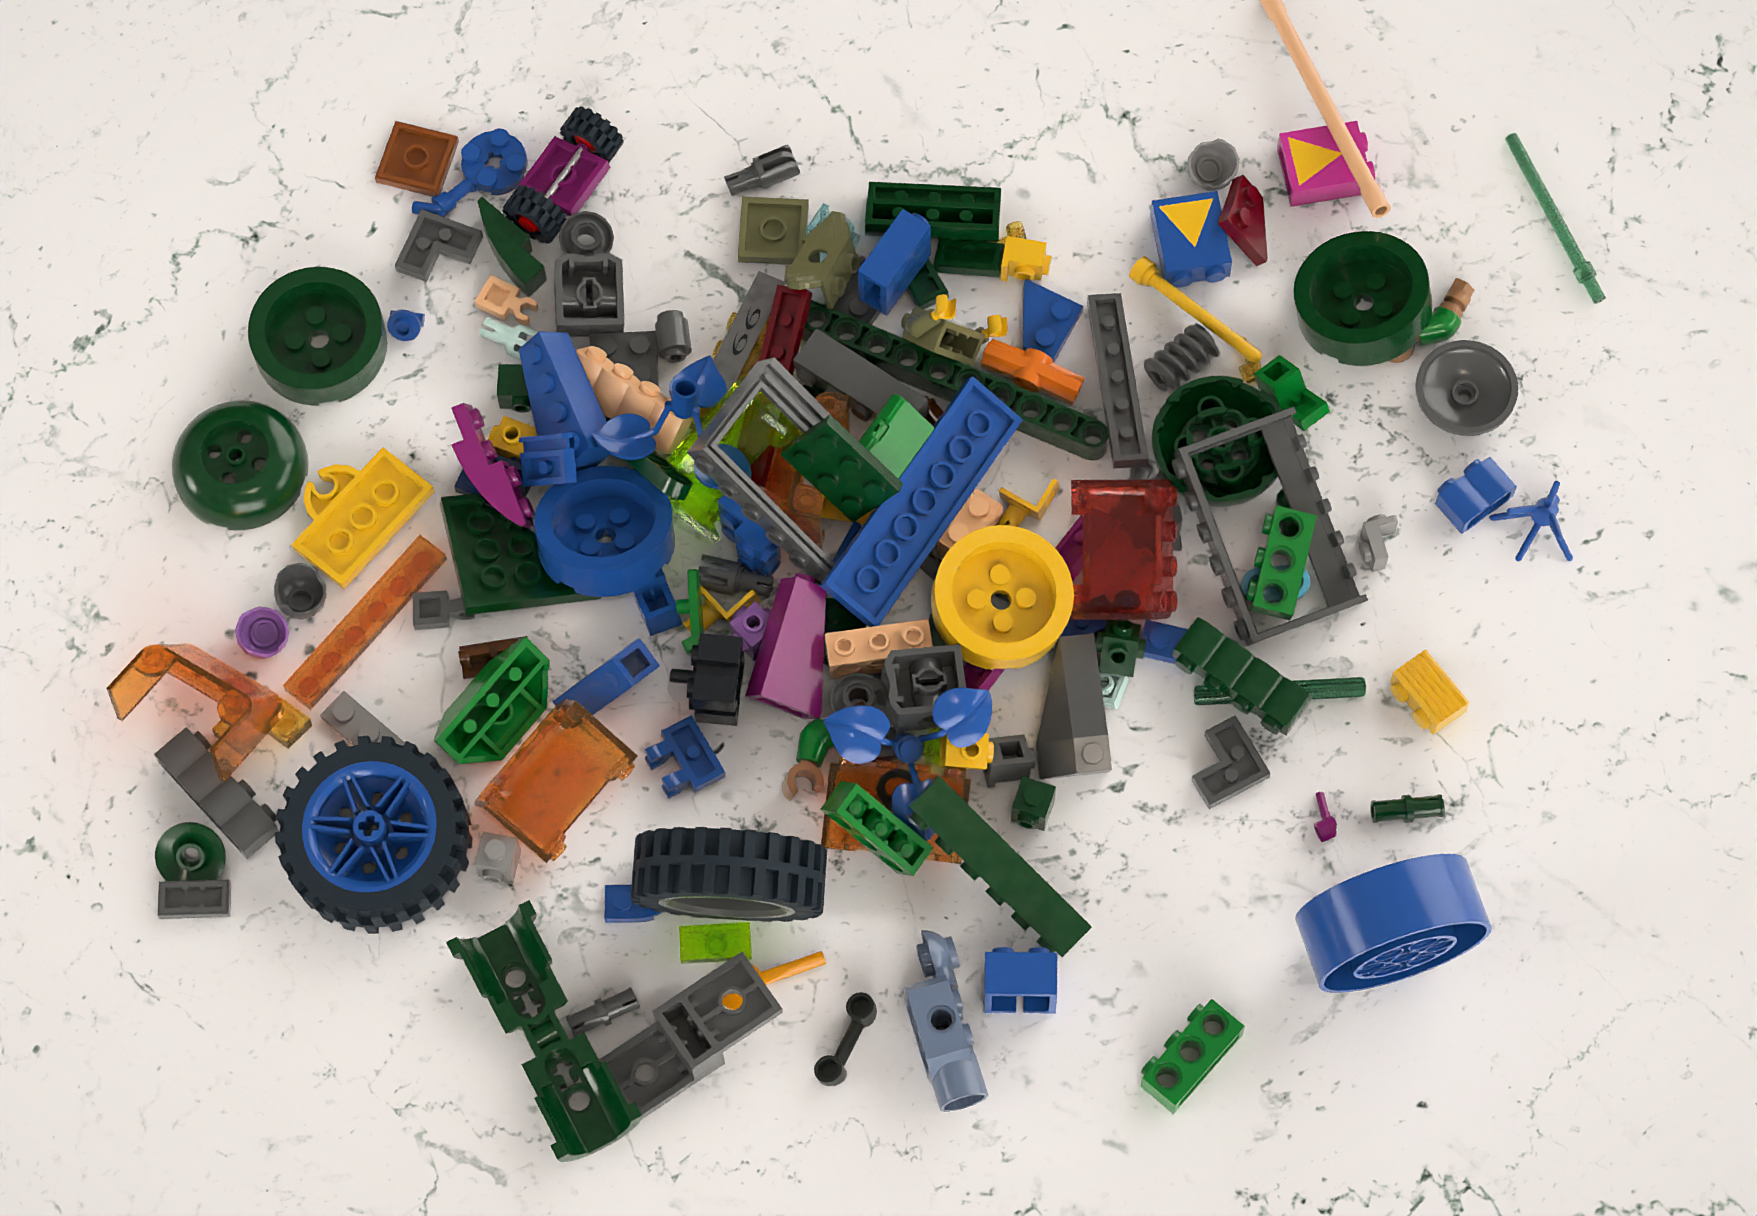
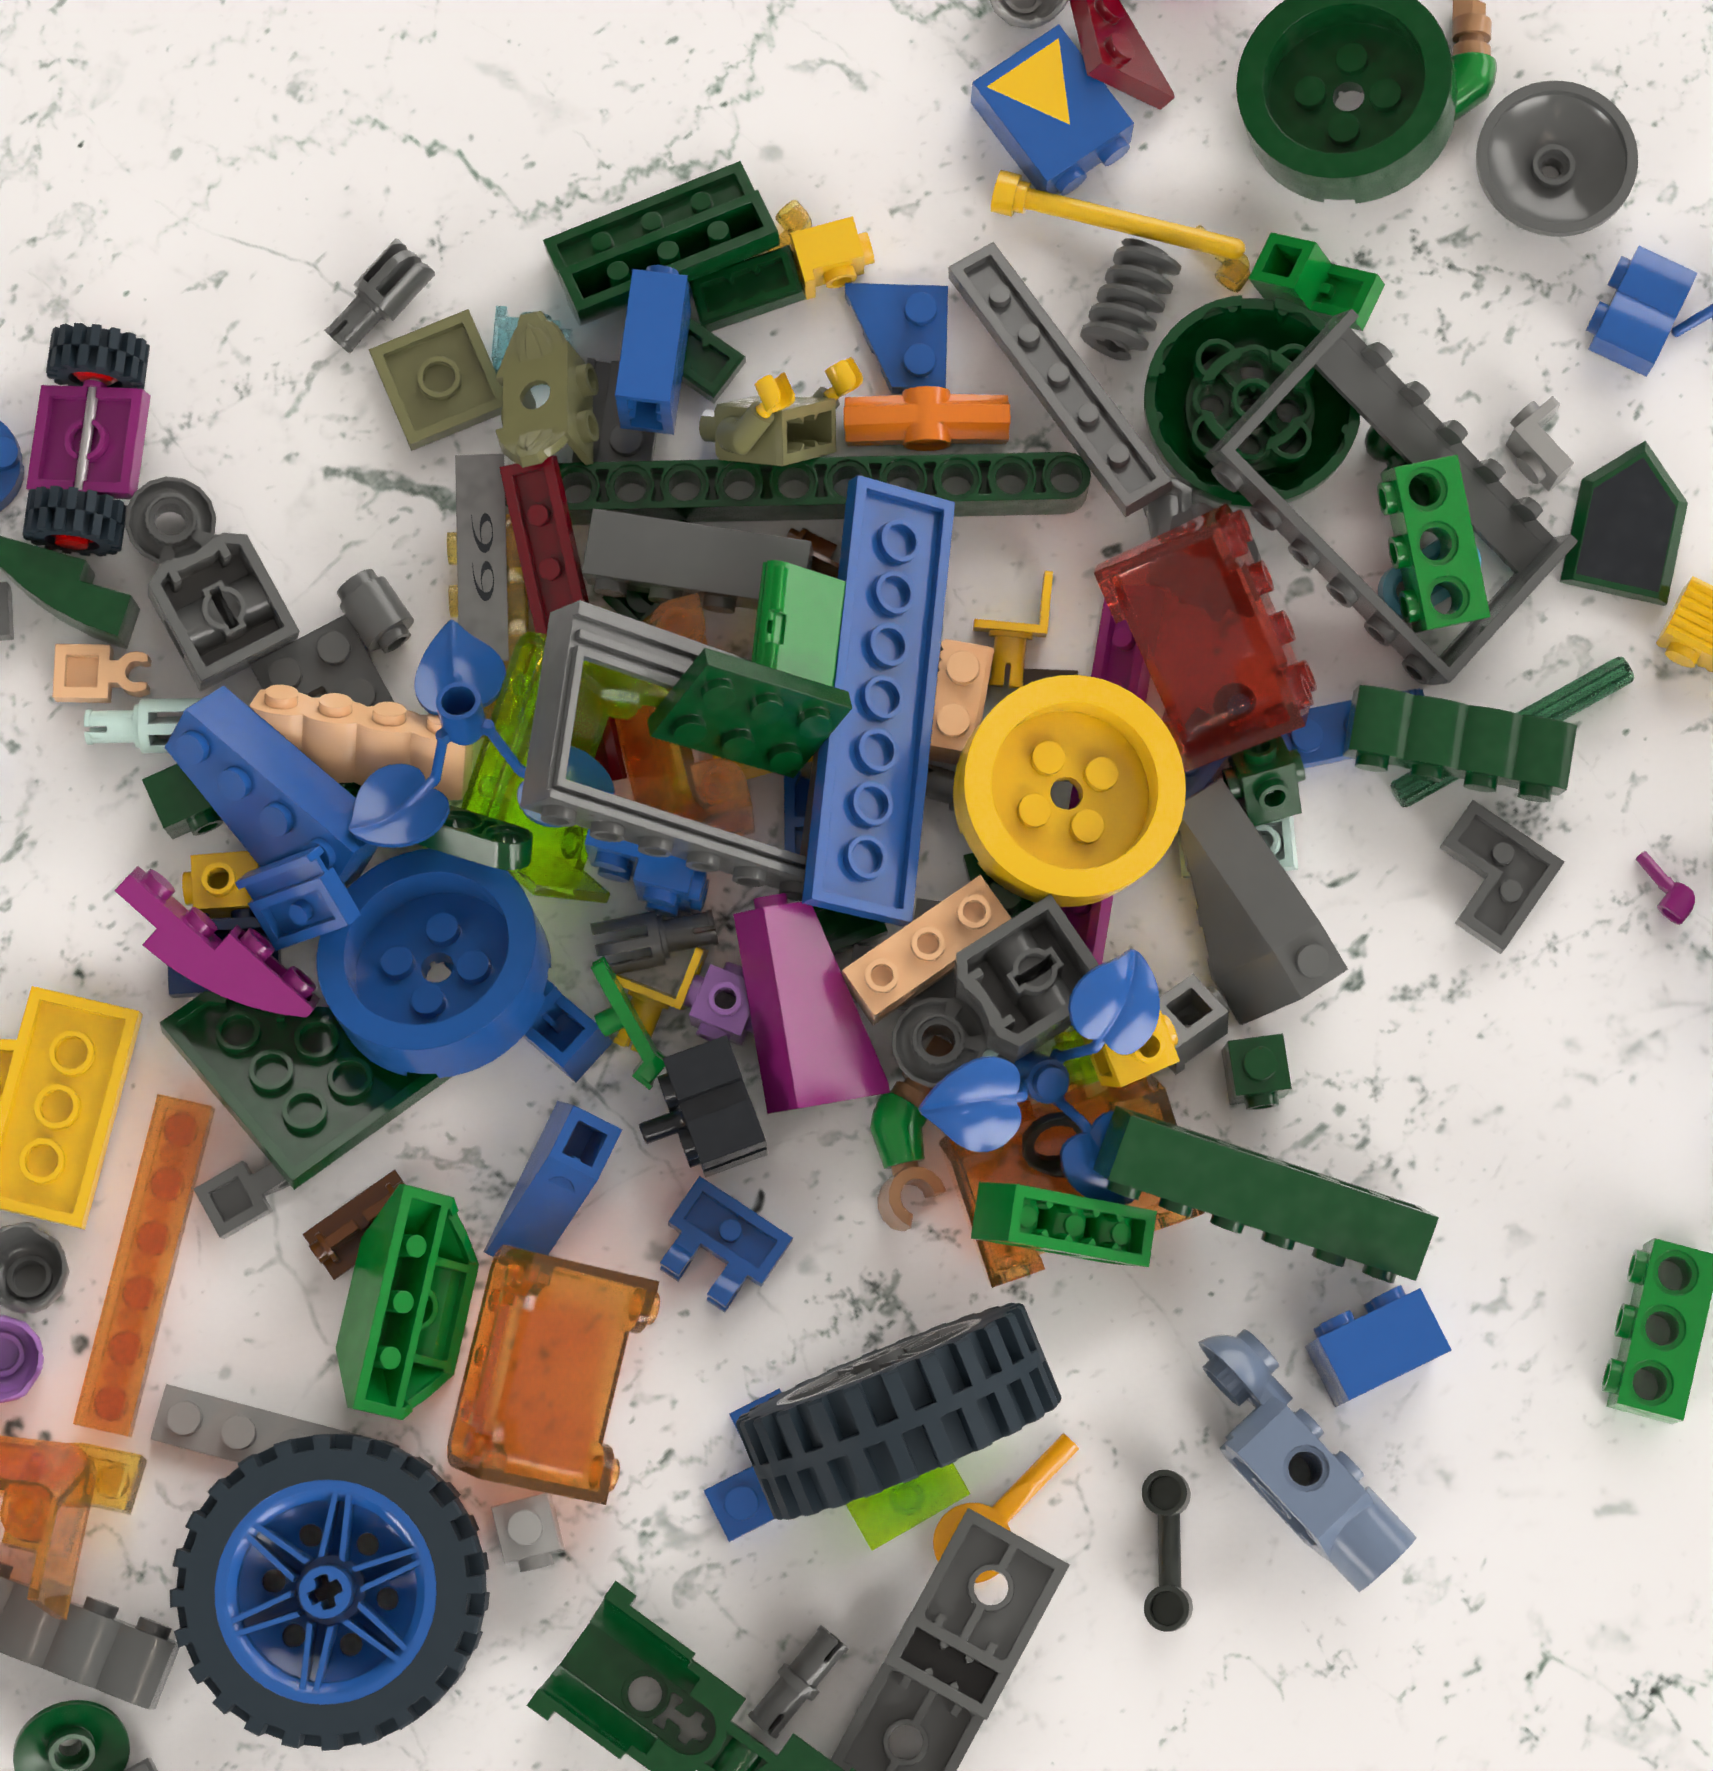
camera: 30 degrees left, 10 degrees up
none -> black tile [1559,440,1688,606]

